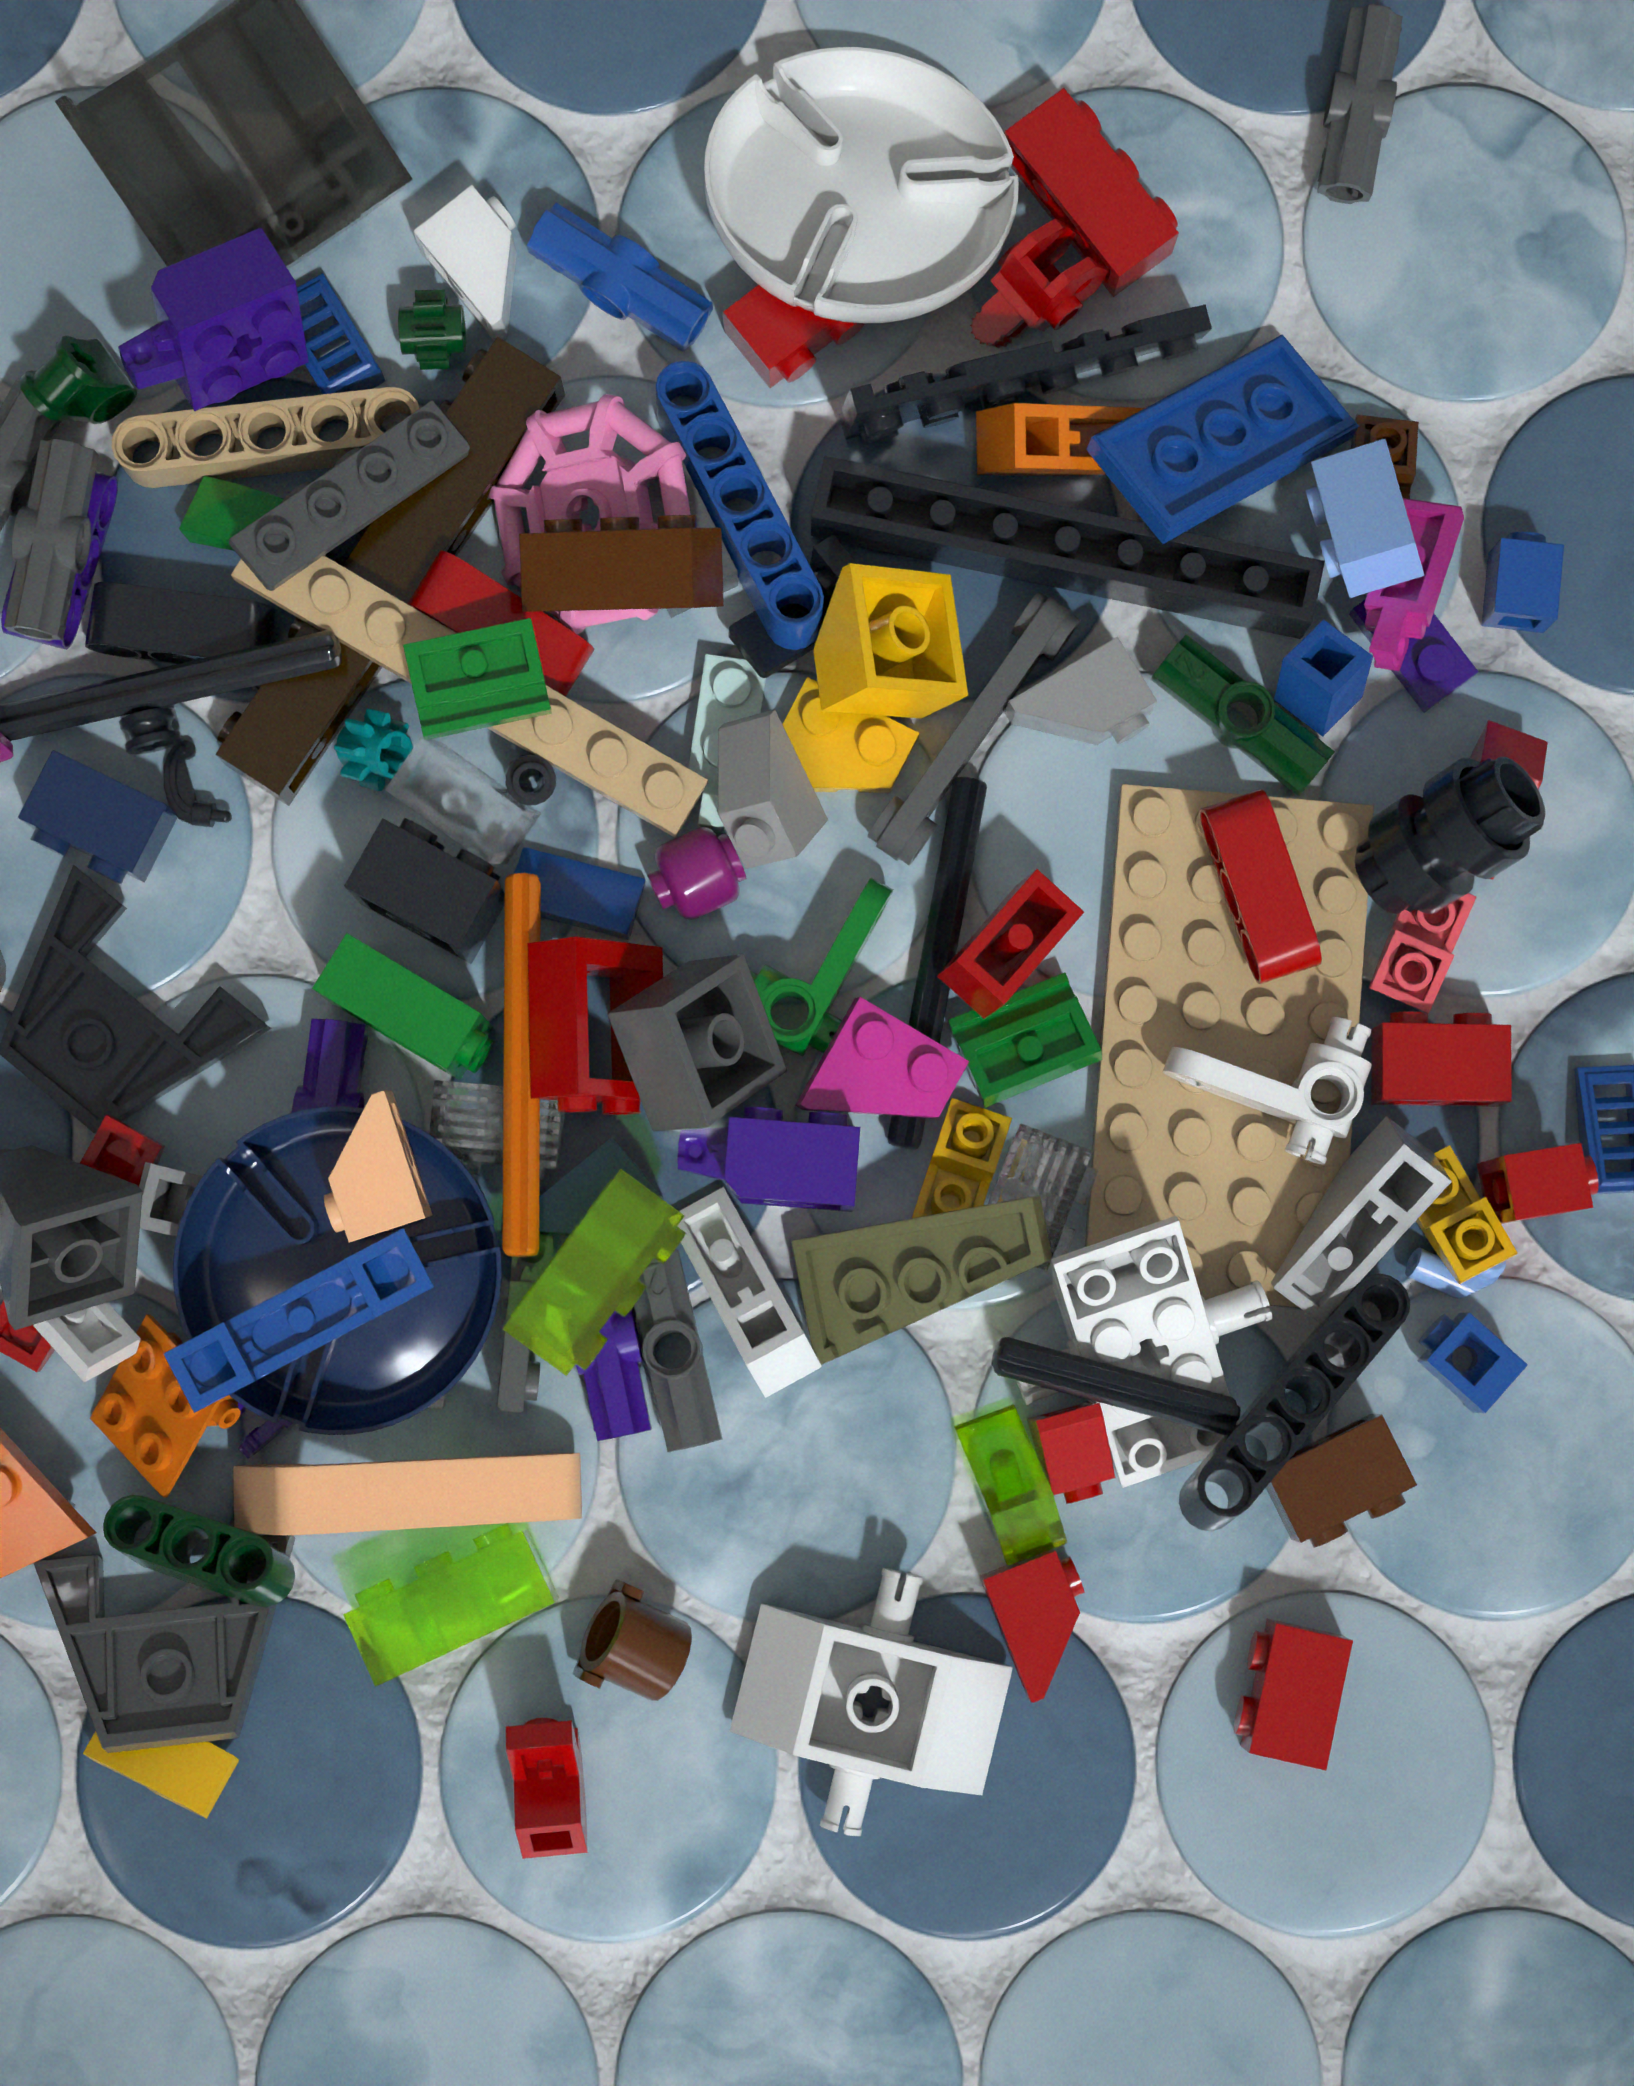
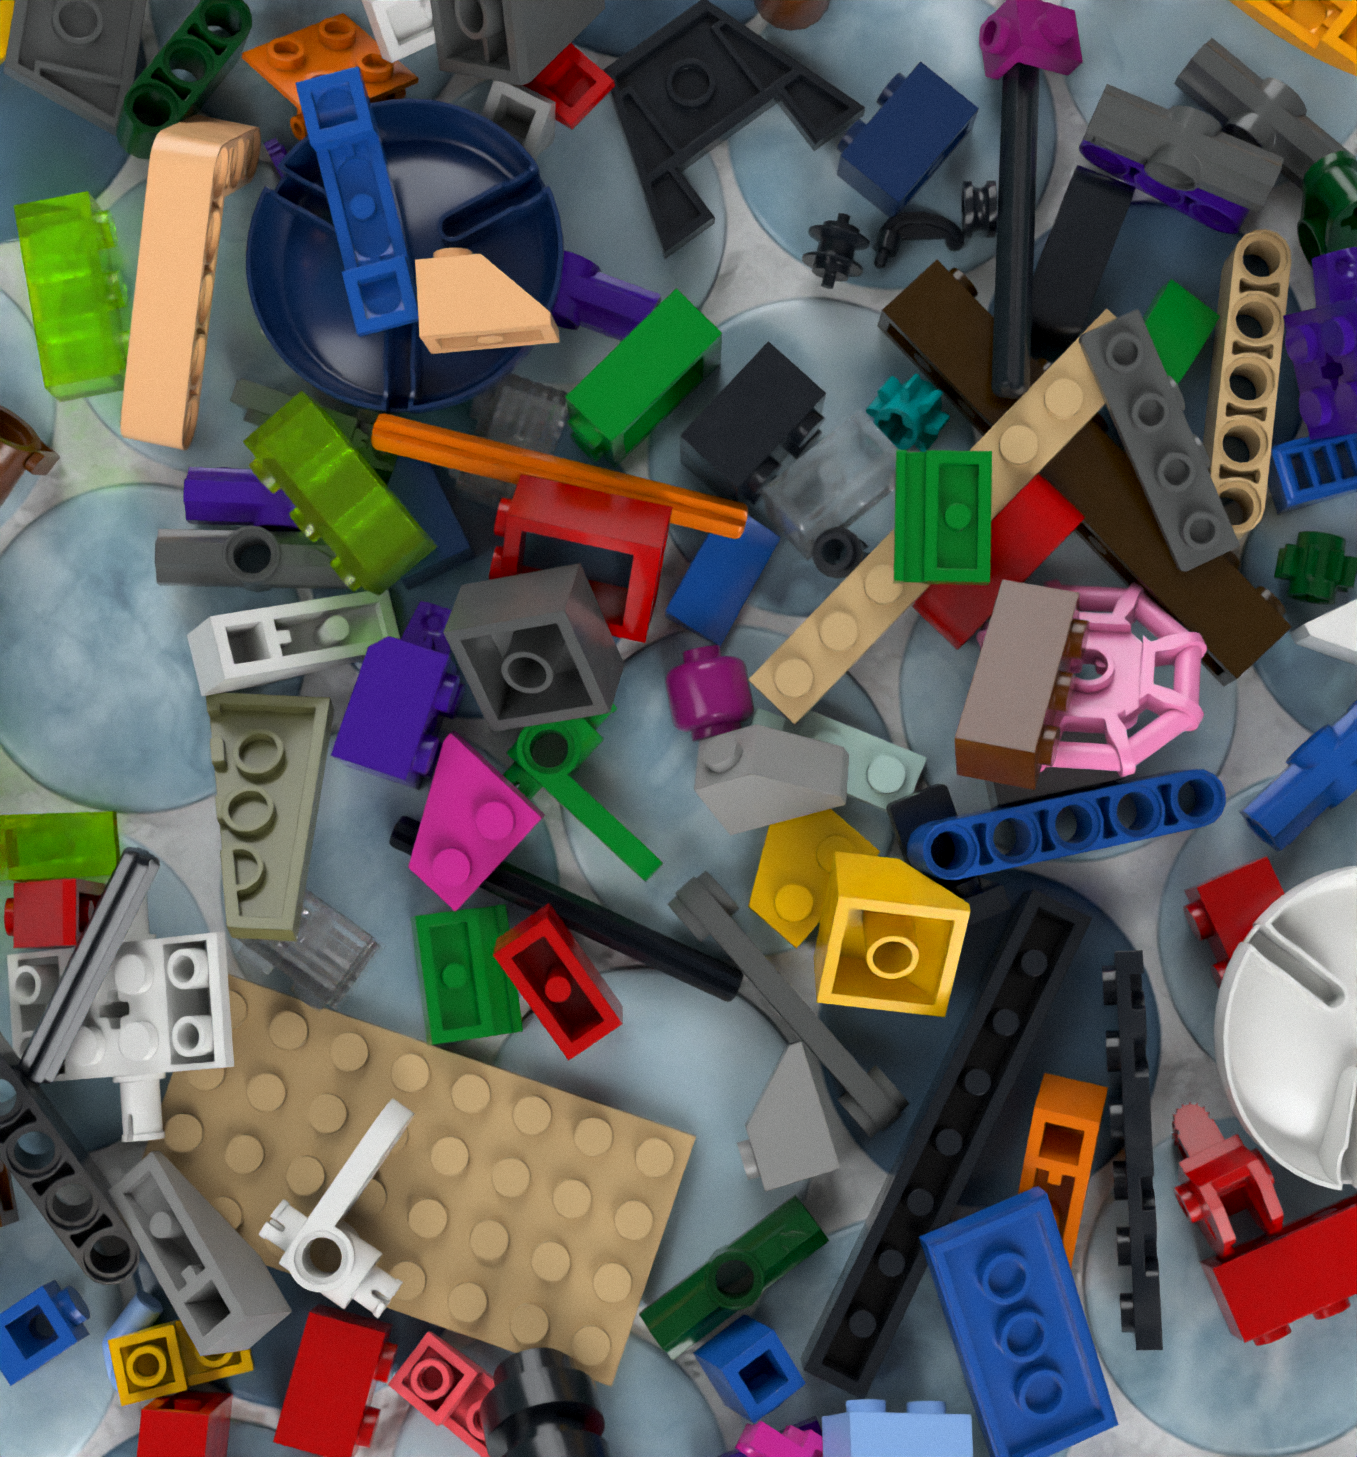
camera: 110 degrees right, 0 degrees up
yellow slope [911,1098,1012,1218] -> none
red beam [1200,789,1322,984] -> none
none -> black wheel [802,213,870,289]

